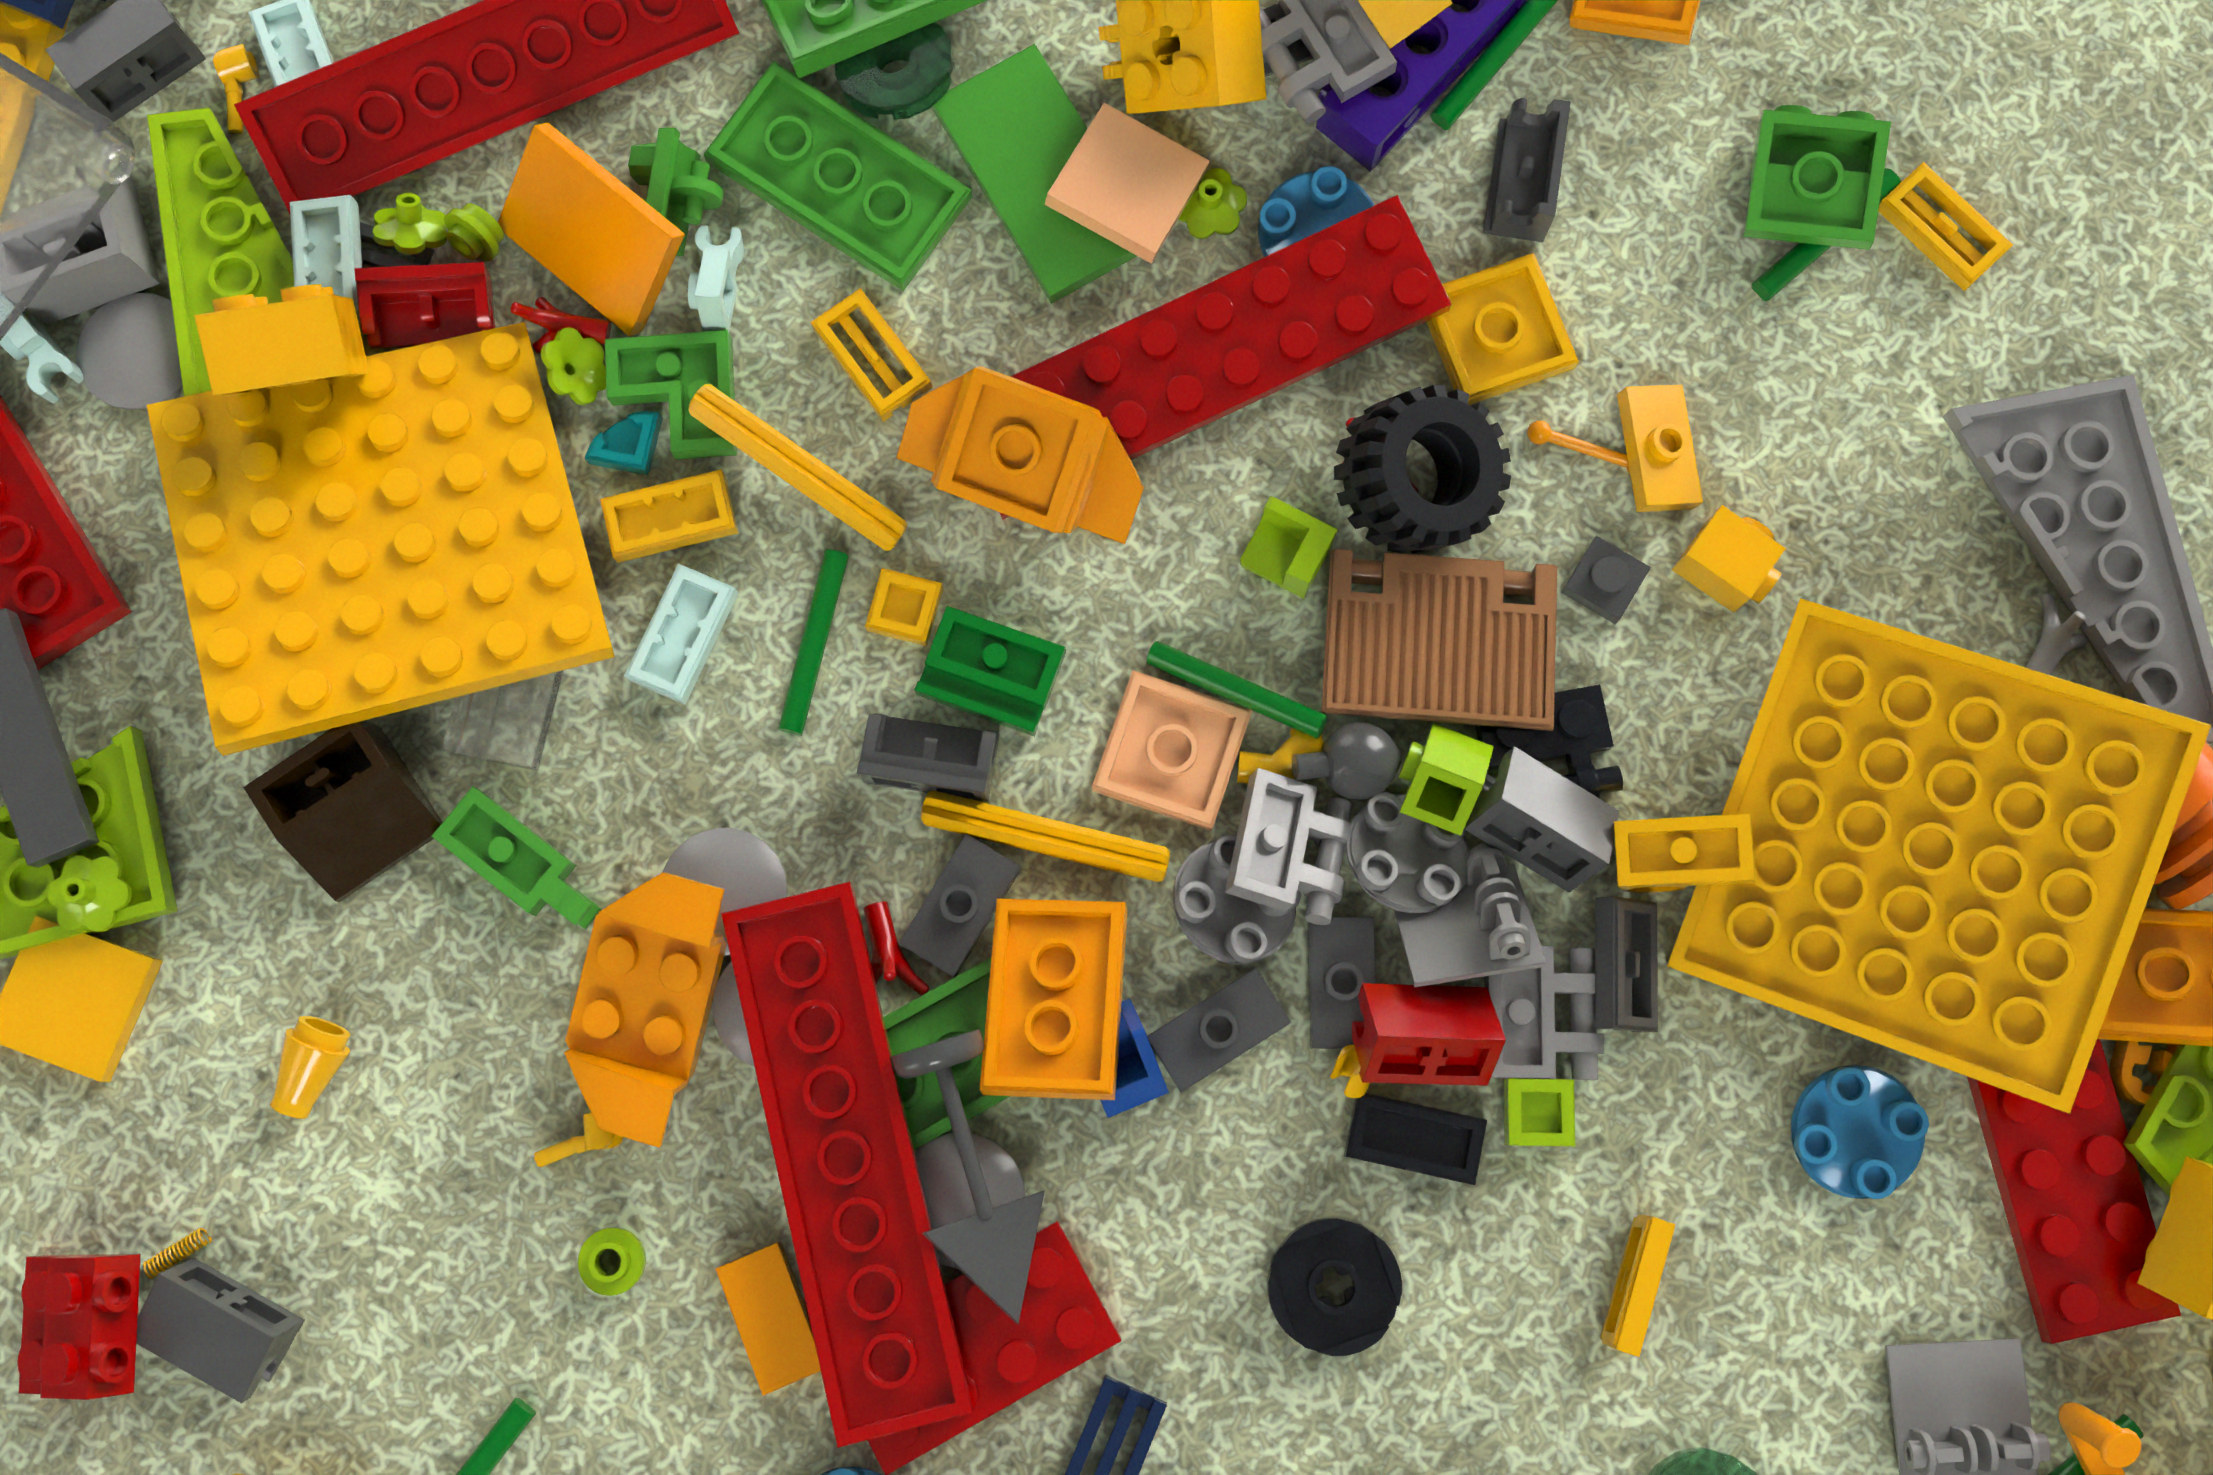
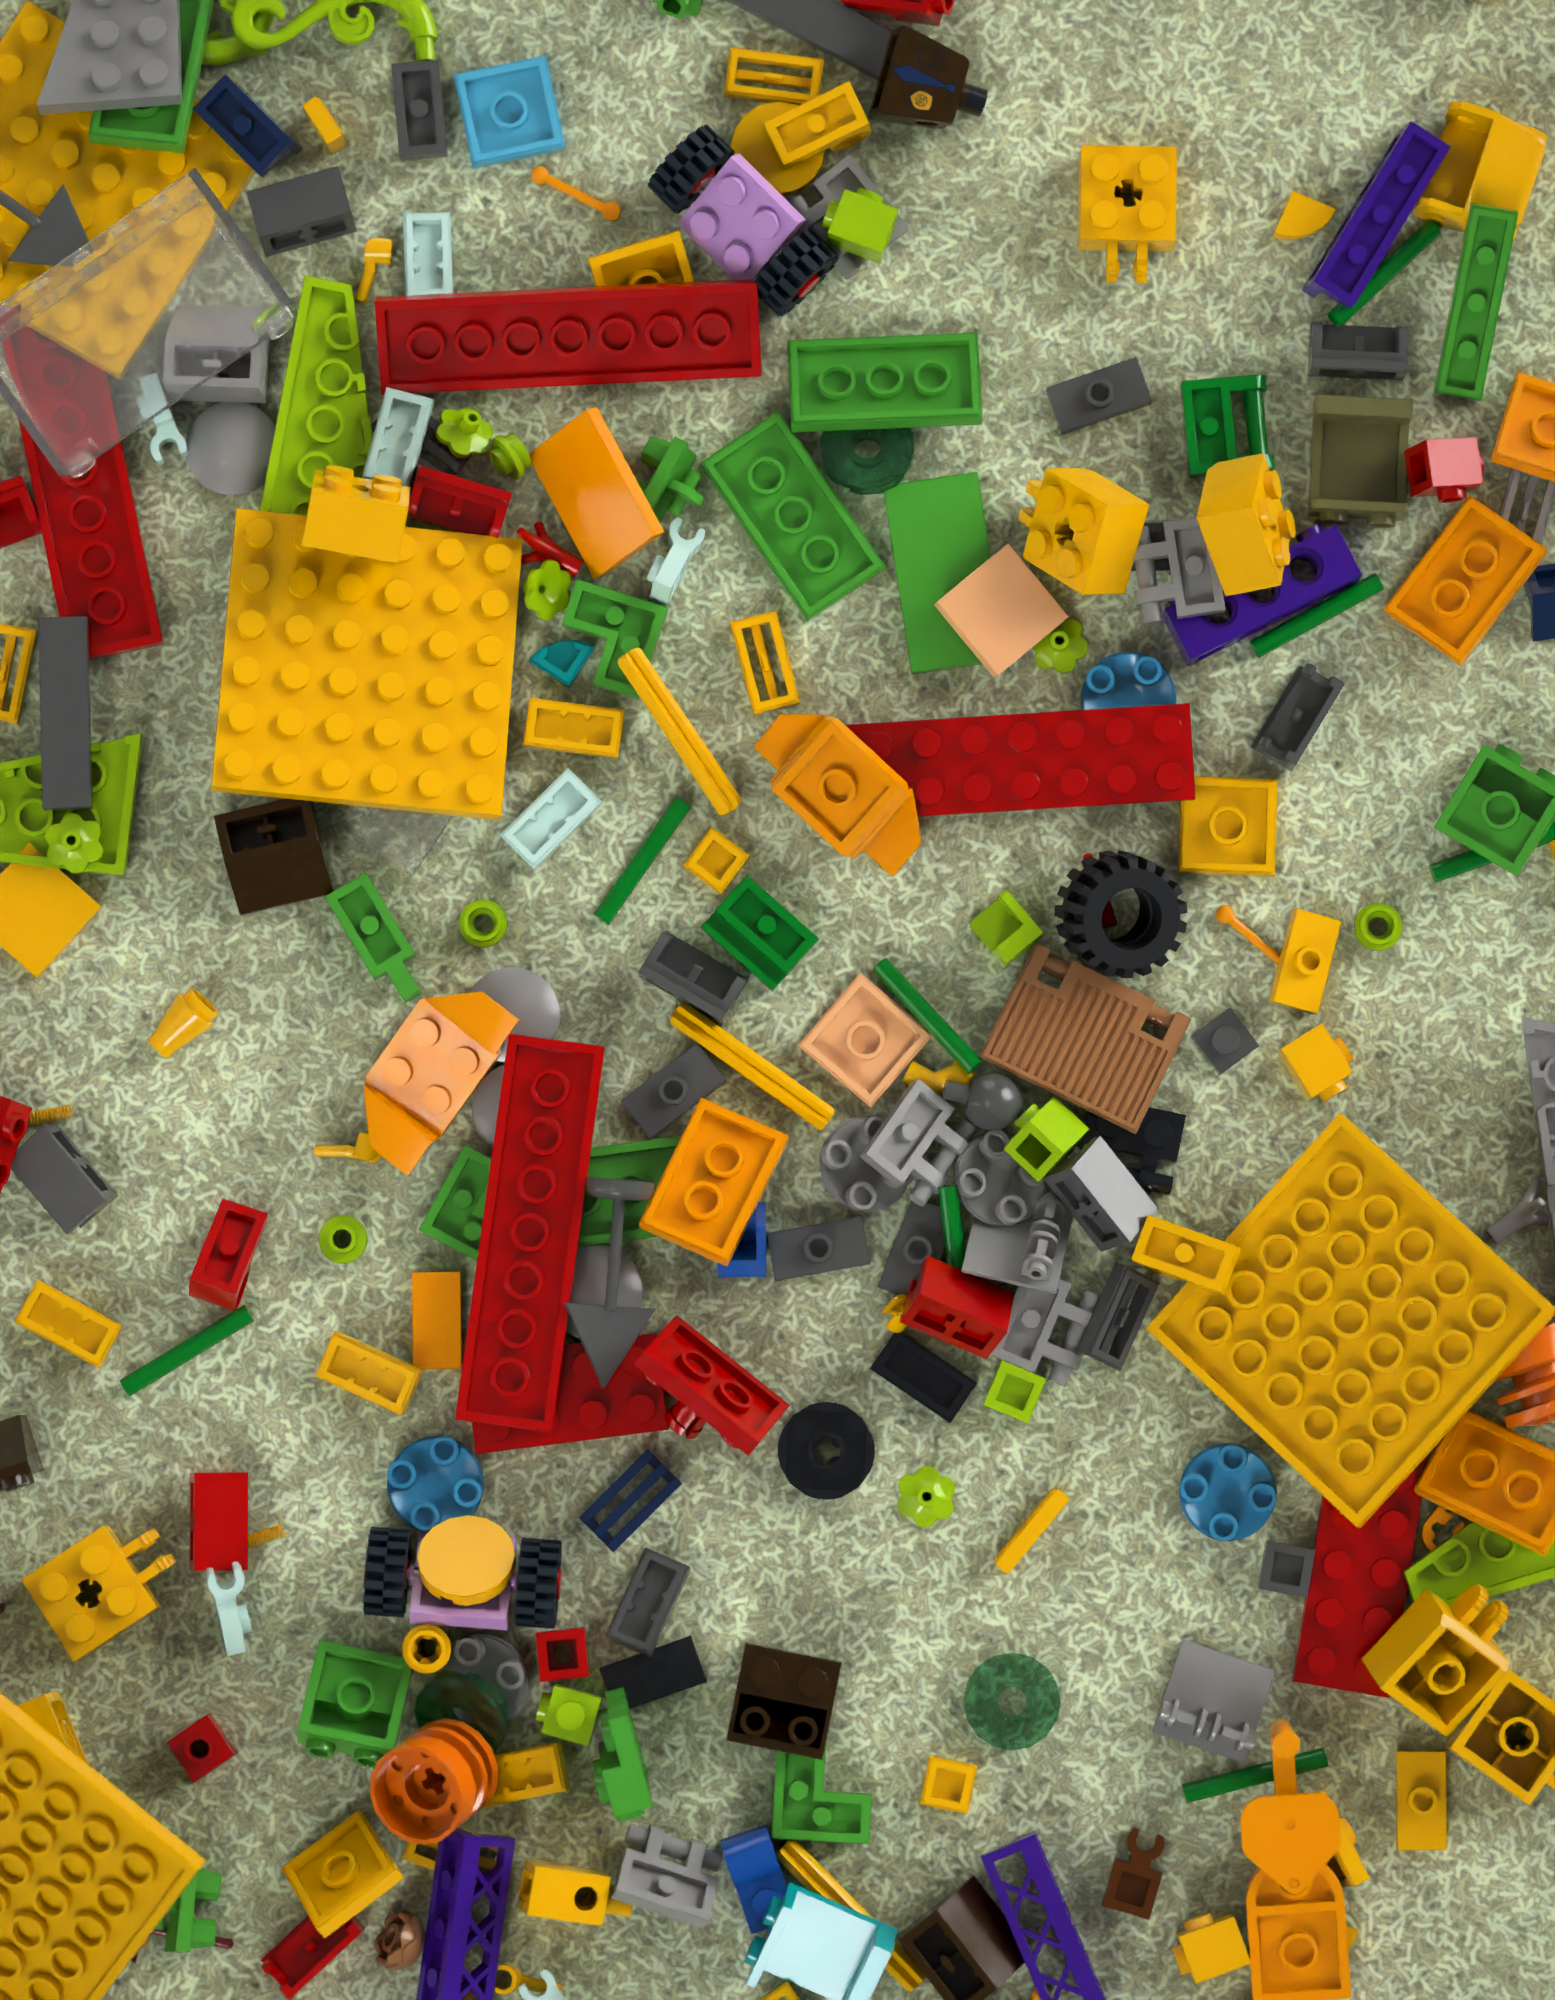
camera: 20 degrees right, 5 degrees up
red bar [863,901,929,996] -> none
none -> red plate [189,1198,268,1311]
none -> yellow plate [315,1331,424,1416]
none -> bright green plate [419,1145,491,1261]
none -> lime plate [459,899,507,948]
none -> red plate [634,1315,790,1456]
none -> lime plant [897,1466,955,1528]
none -> green bar [938,1184,965,1270]
none -> dark grey plate [1258,1541,1316,1598]
none -> lime plate [1354,903,1402,951]

